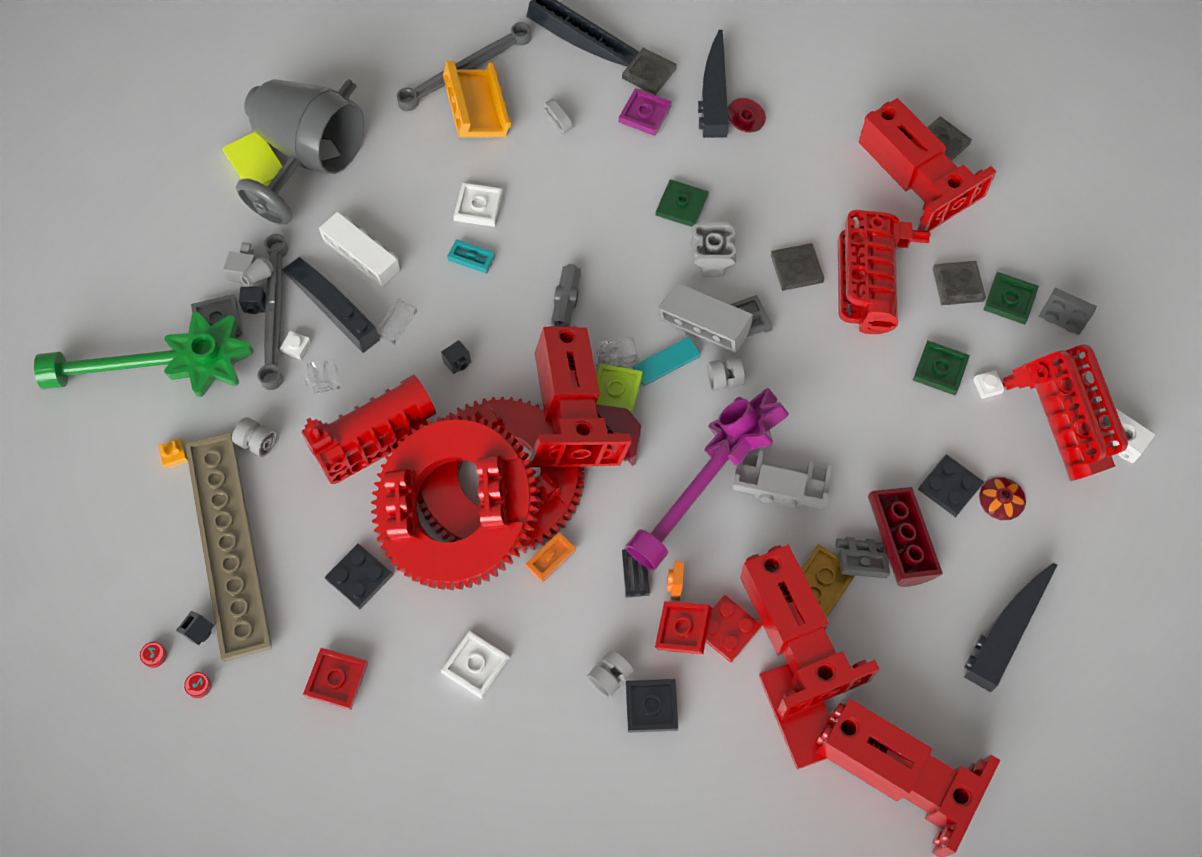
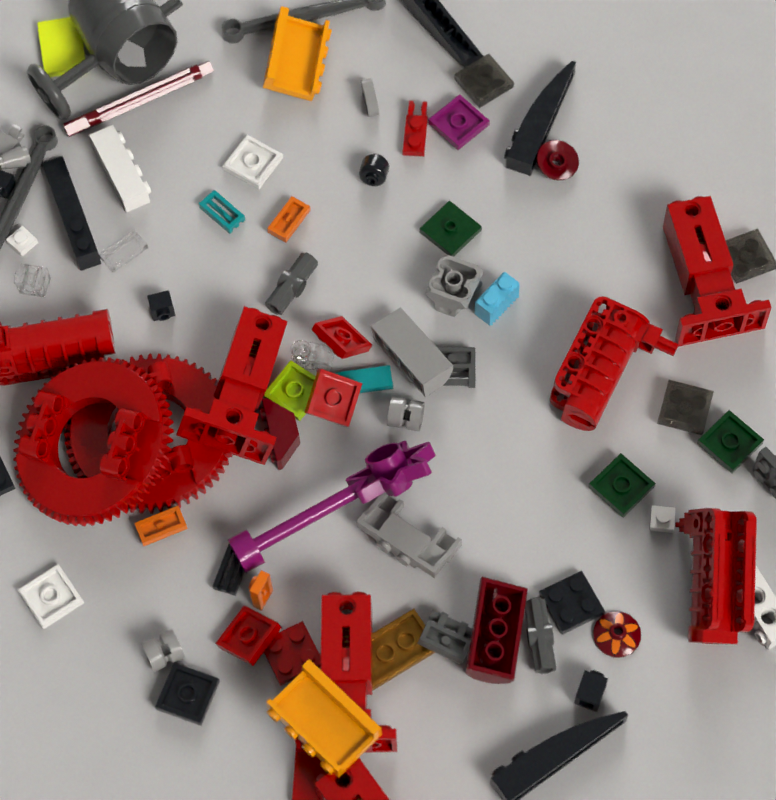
camera: 25 degrees right, 0 degrees up
clear smoke plate [770,243,824,291] -> none
none -> piece [62,61,214,137]
none -> light orange panel [266,659,382,778]
none -> orange plate [267,196,311,243]
none -> red plate [304,369,362,427]
none -> red plate [311,316,372,359]
none -> black head [359,154,389,186]
none -> red hinge [403,100,428,157]
none -> medium azure brick [474,272,520,326]
none -> dark grey piece [525,597,556,674]
none -> black brick [574,670,608,712]

